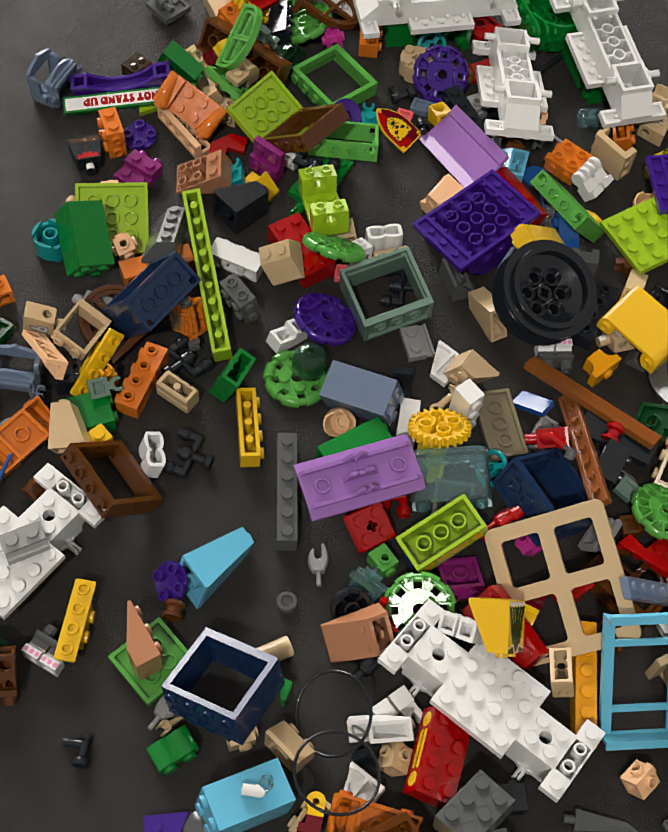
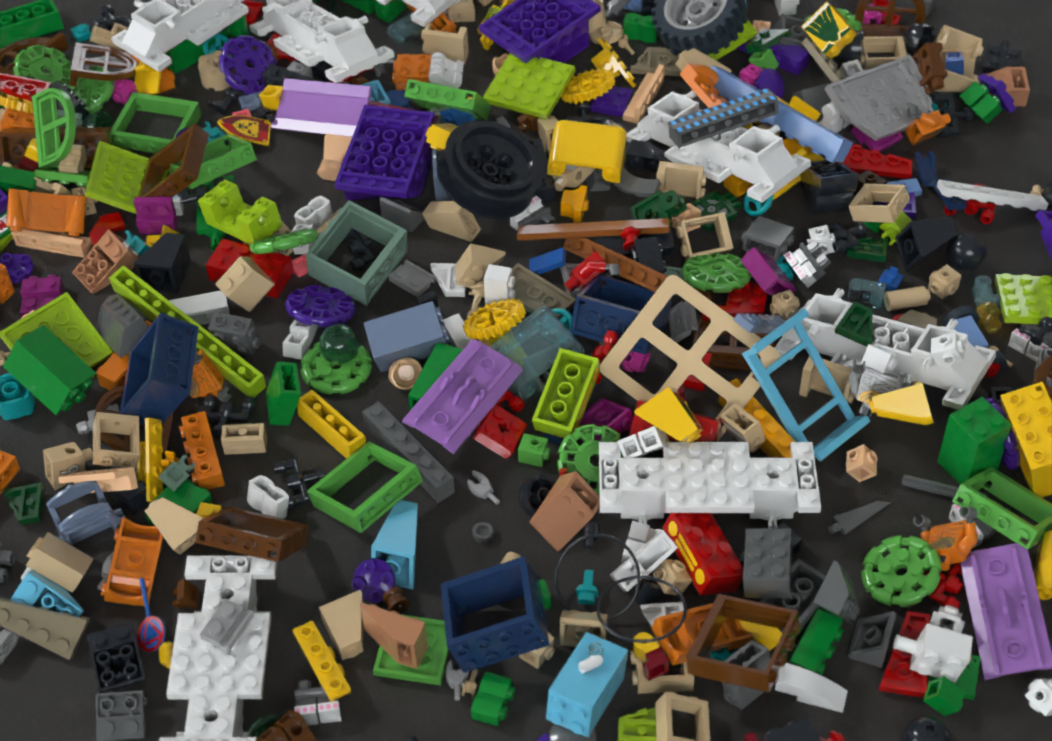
camera: 30 degrees left, 10 degrees down
light nougat brick [111,232,138,261] -> none
clear light blue hips [348,566,388,603] -> none
none -> yellow shield [134,60,161,95]
none -> bright green window [307,441,423,533]
none -> tan slope [319,590,364,660]
none -> teal piece [575,570,599,605]

